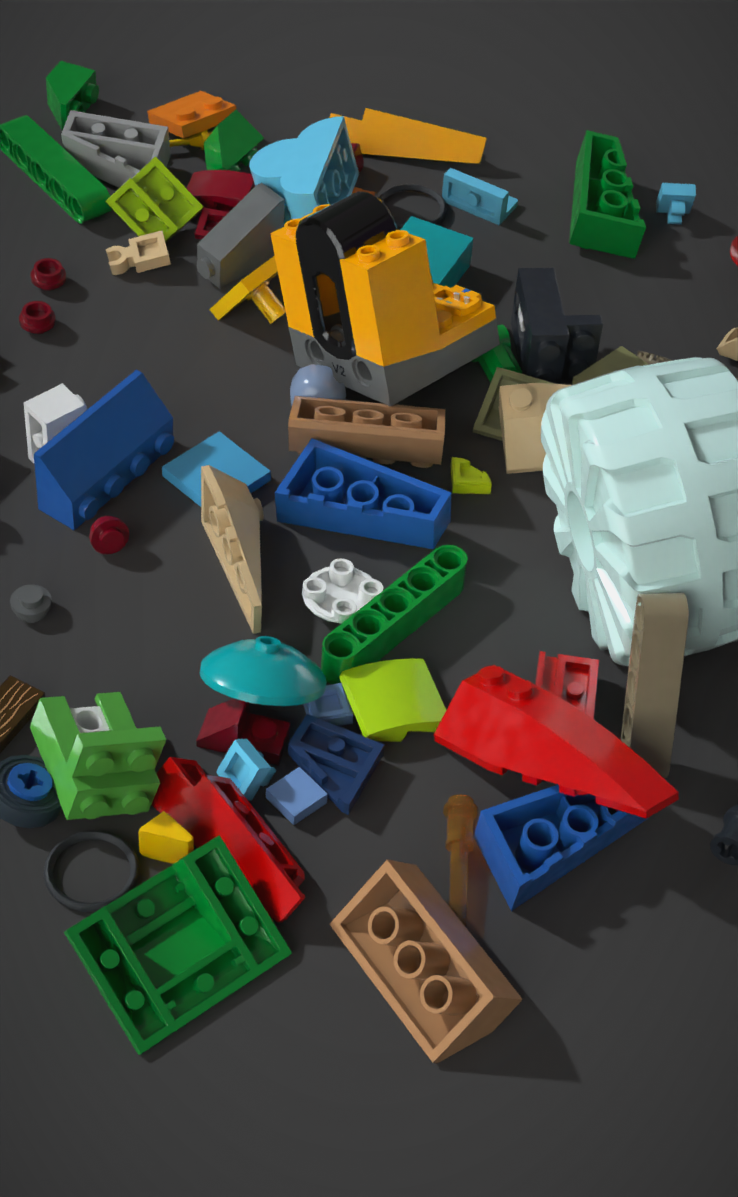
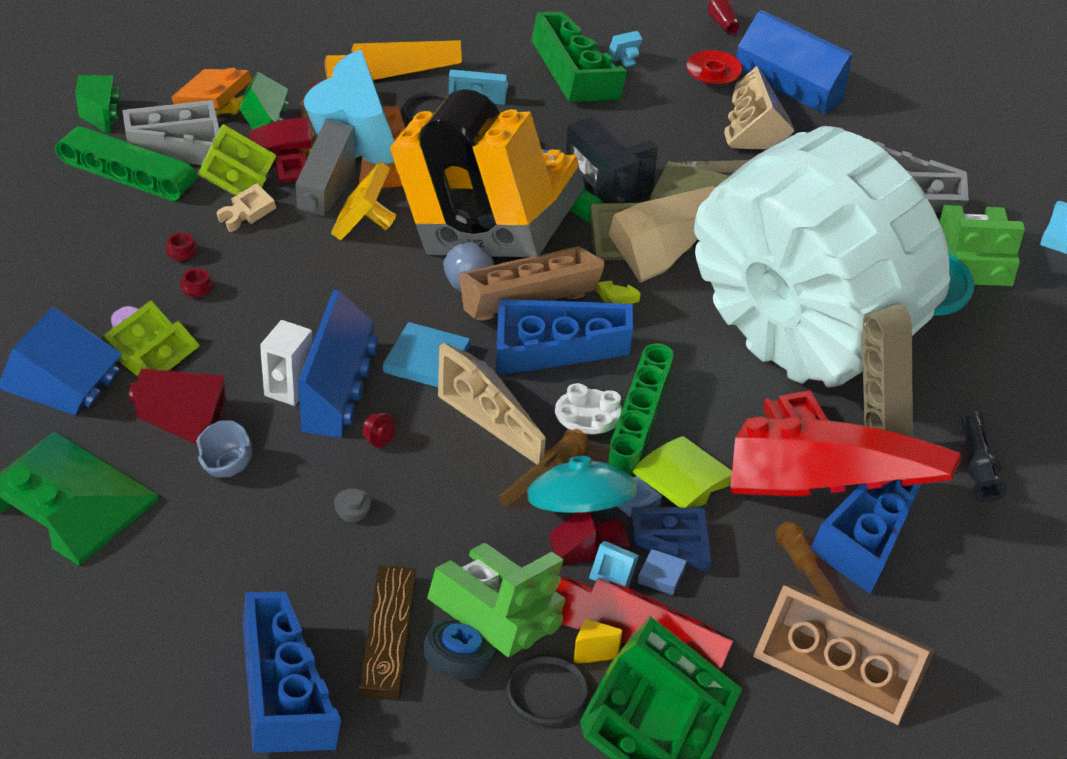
camera: 25 degrees left, 5 degrees down
none -> clear orange pin [498,429,589,507]

